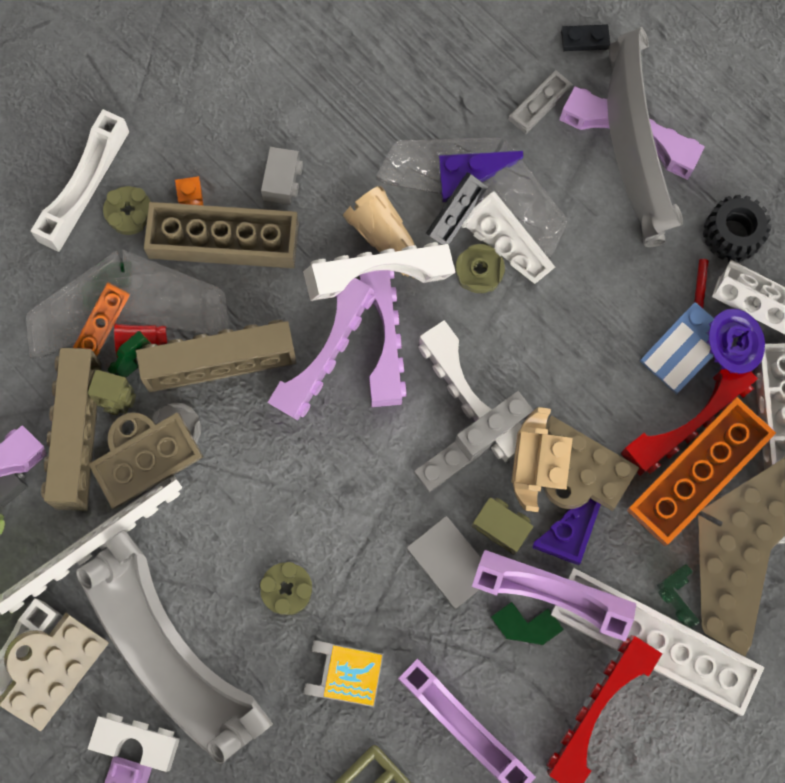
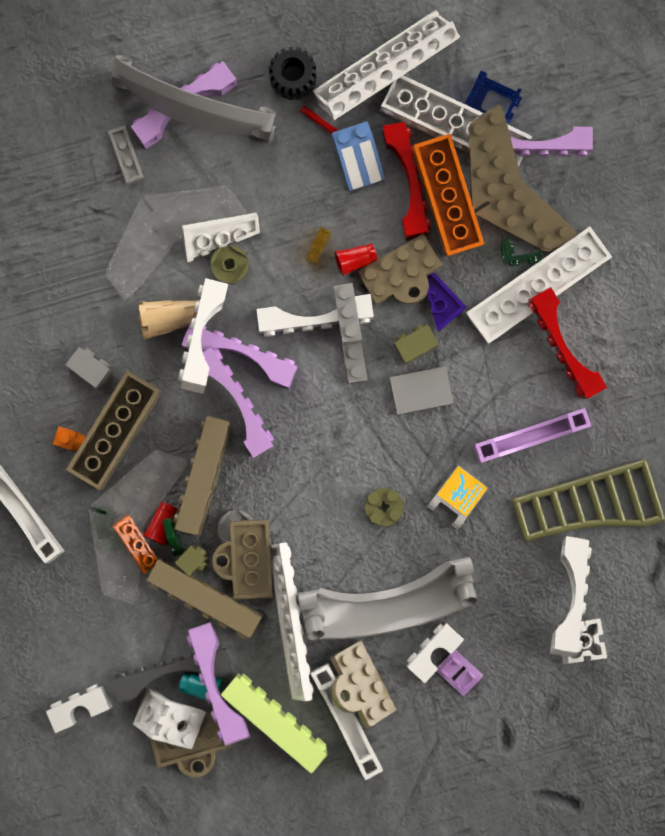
camera: 60 degrees left, 10 degrees up
olive plate [103,186,151,235] -> none
plate [426,172,488,245] -> none
dark purple wing [439,151,523,202] -> none
lavender arch [472,550,636,641] -> none
dark green tile [490,602,564,646] -> none
tan plate [511,407,573,512] -> none
black plate [561,24,610,52] -> none
dark purple gear [706,309,765,374] -> none
none -> clear yellow piece [306,227,331,265]
none -> red plant [334,243,377,276]

